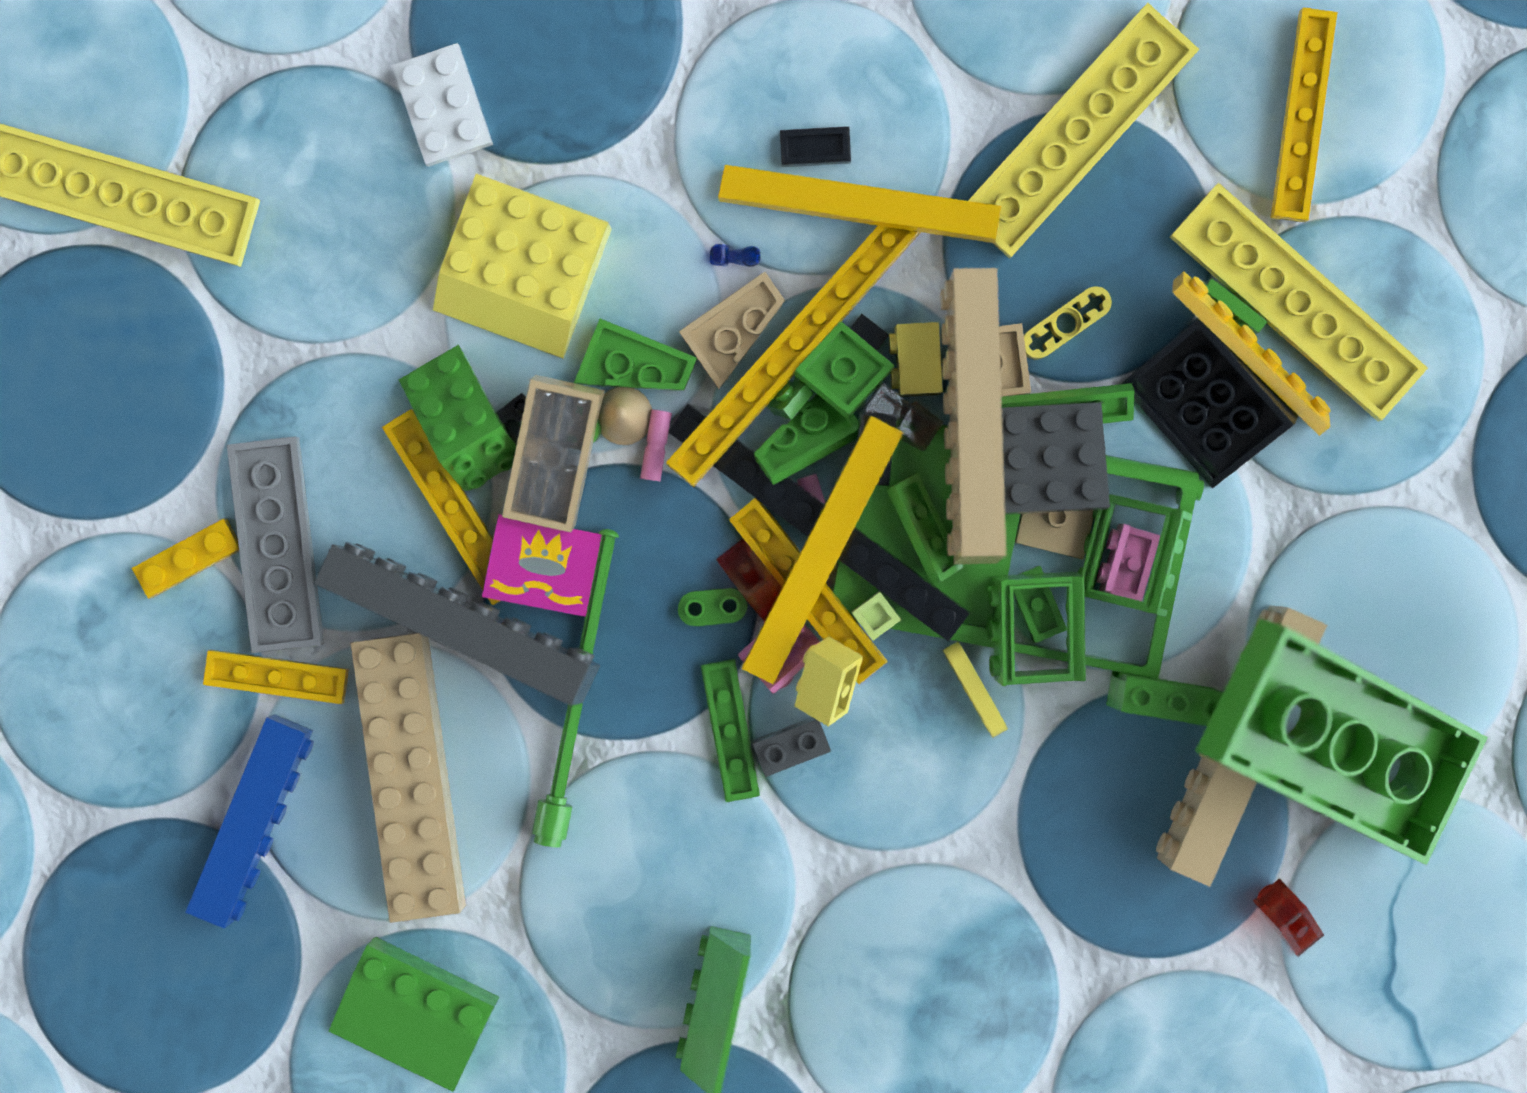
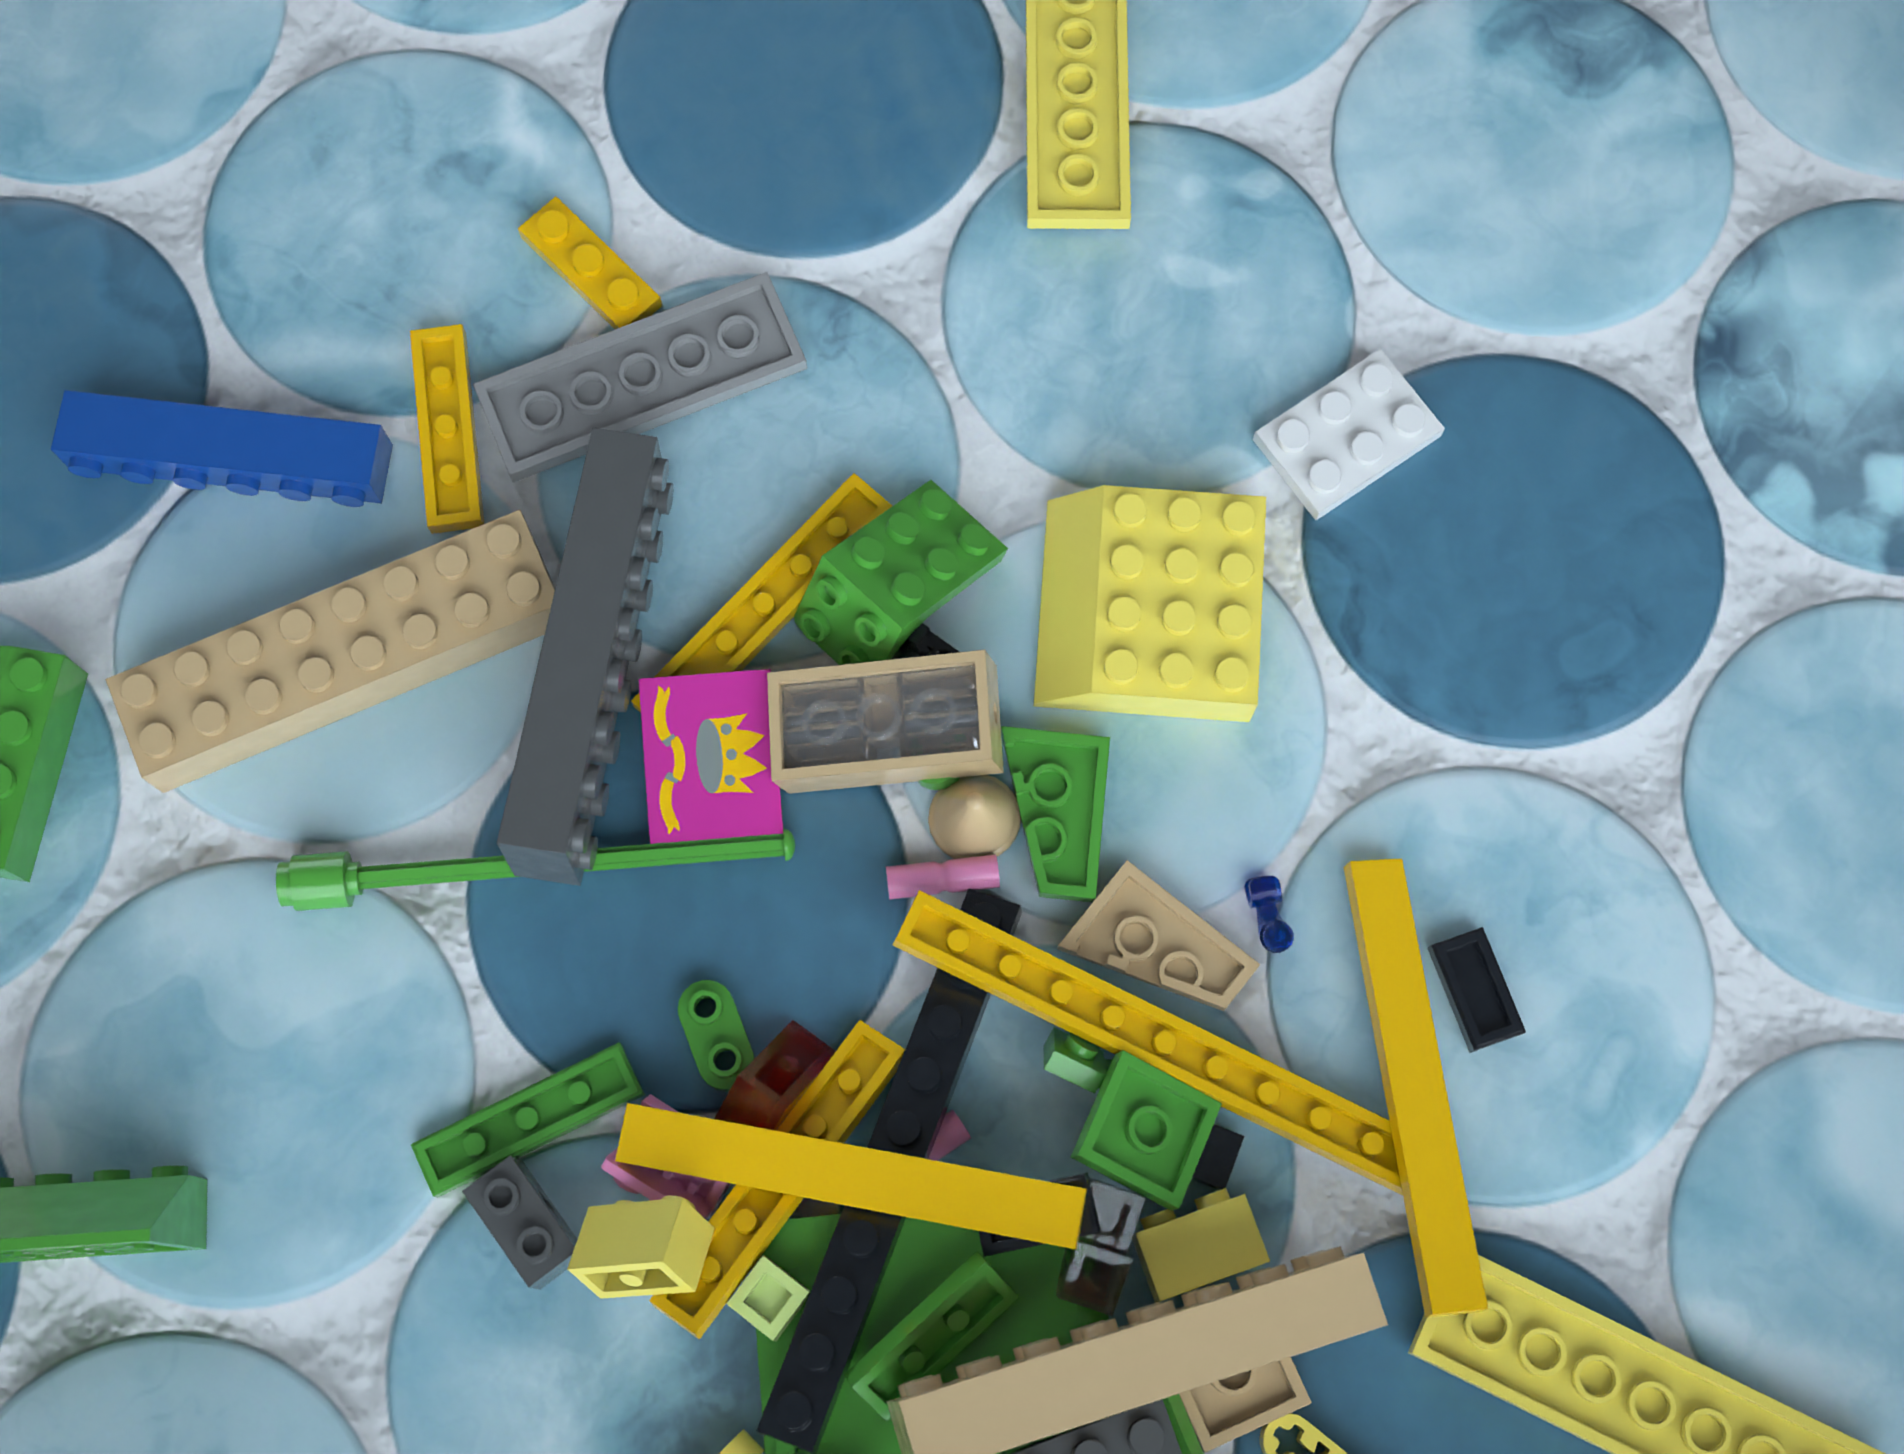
camera: 75 degrees right, 15 degrees down
bright green wing [754,394,859,485] -> none

